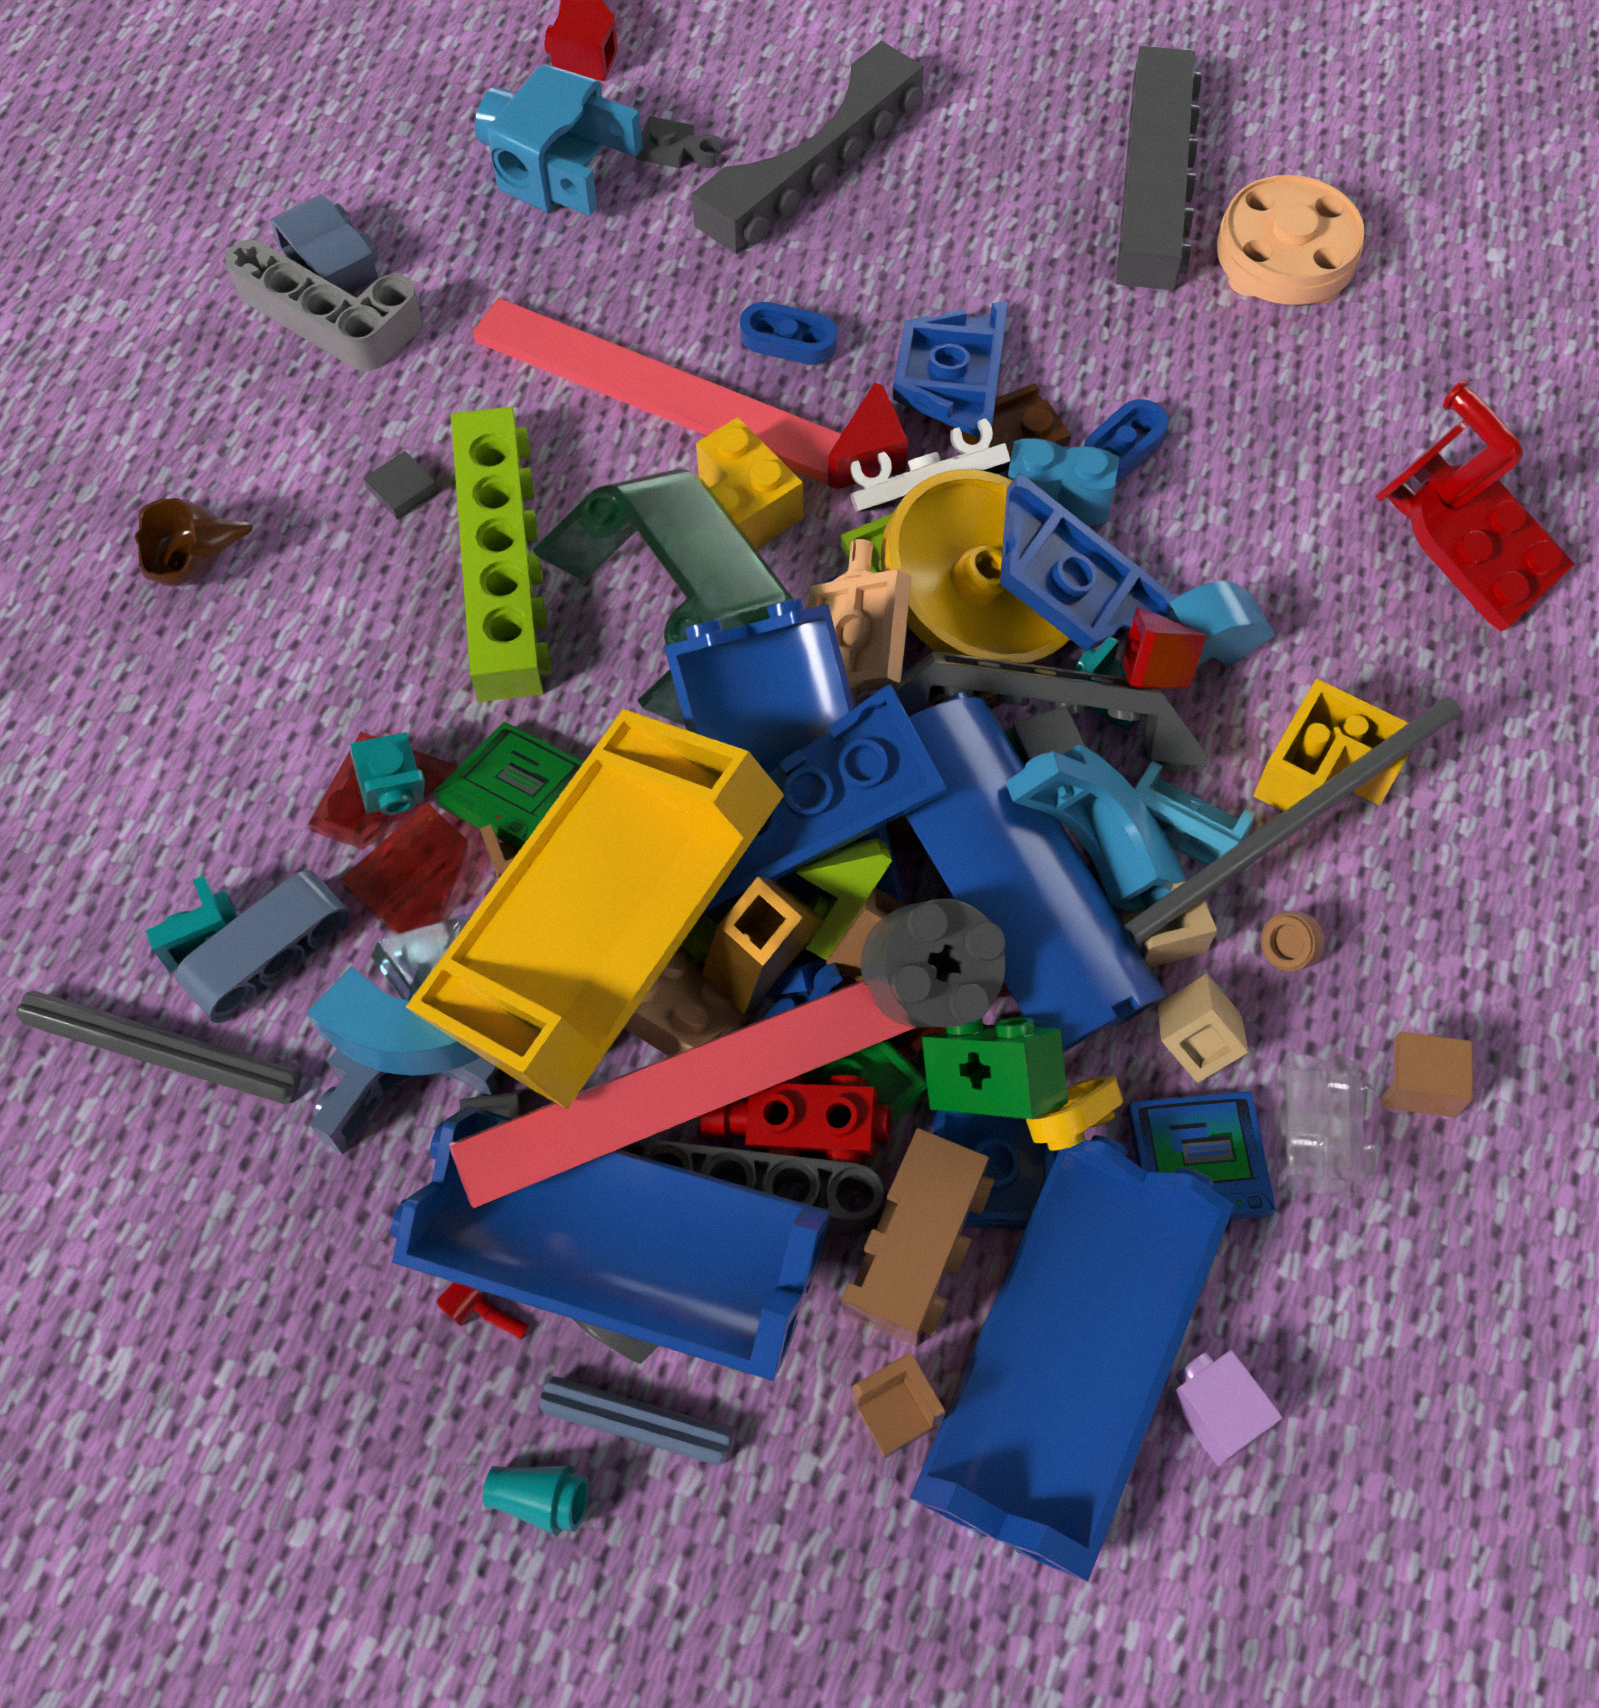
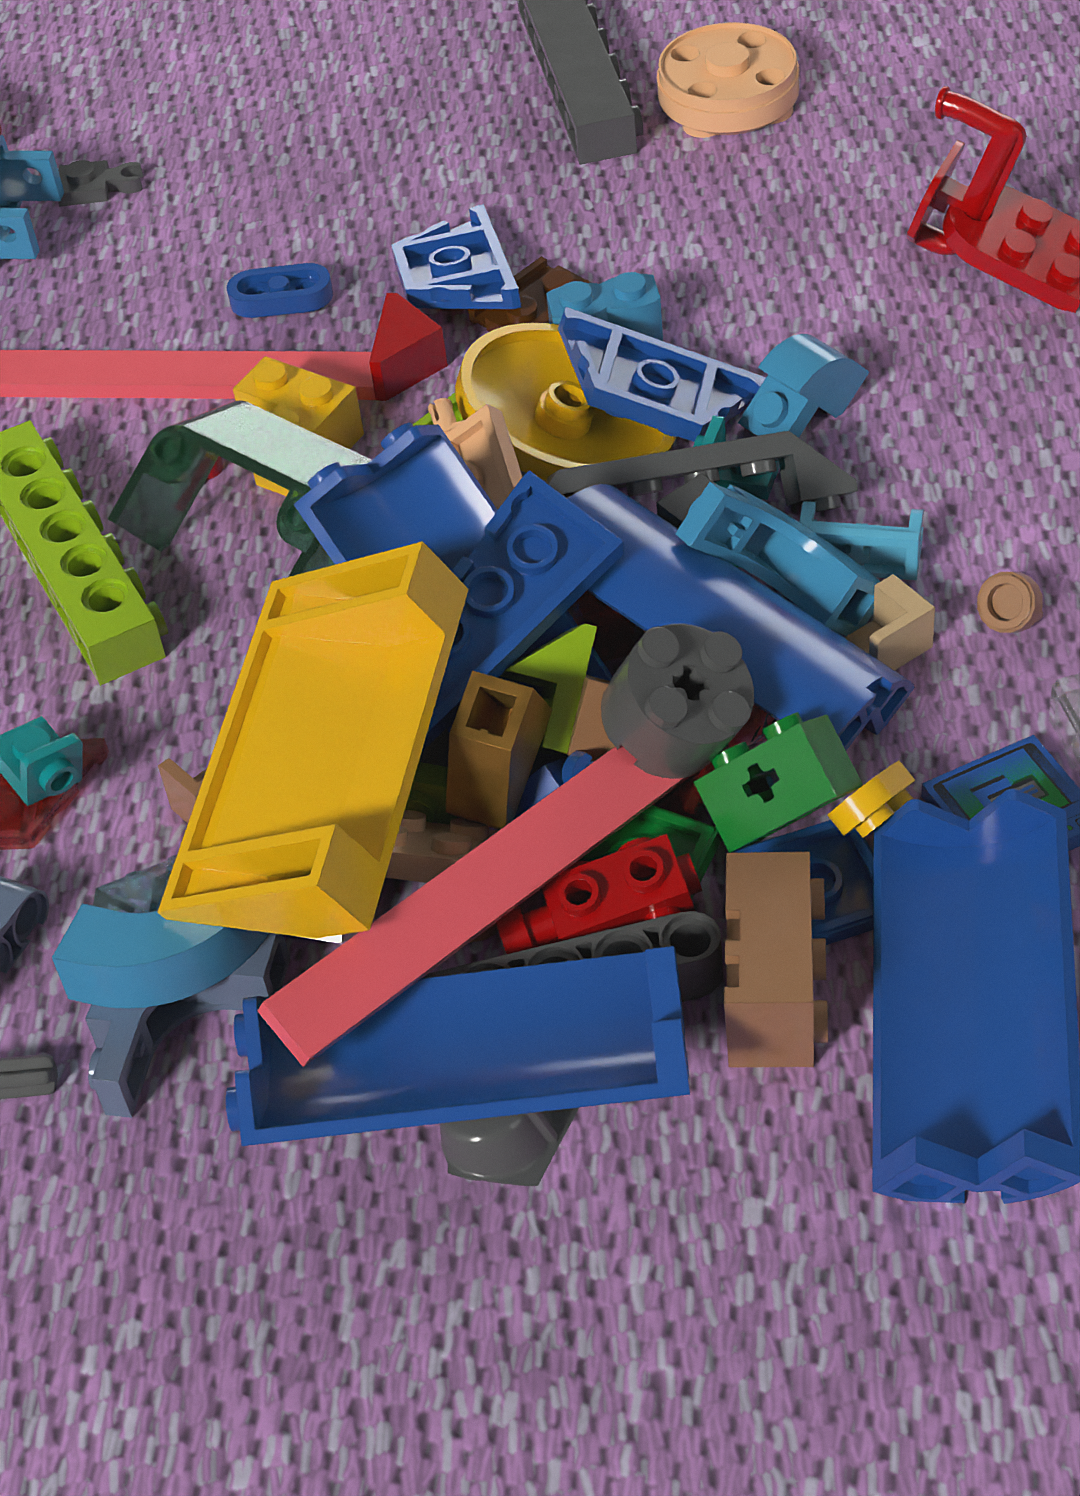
camera: 15 degrees left, 15 degrees down
clear red wing [341,802,469,960] -> none
green tile [433,721,584,850] -> none
red hand [437,1282,529,1339] -> none
teal cone [483,1465,589,1536] -> none
sand blue axle [539,1376,732,1466] -> none
dark grey arch [692,41,924,255] -> none
white plate [850,419,1011,512] -> none
medium nougat panel [851,1352,945,1459] -> none
blue plate [1084,399,1169,482] -> none
red slope [1120,607,1207,689] -> none
dark grey piece [1124,697,1461,945] -> none
tan panel [1158,973,1249,1083] -> none
yellow brick [1253,678,1410,812] -> none

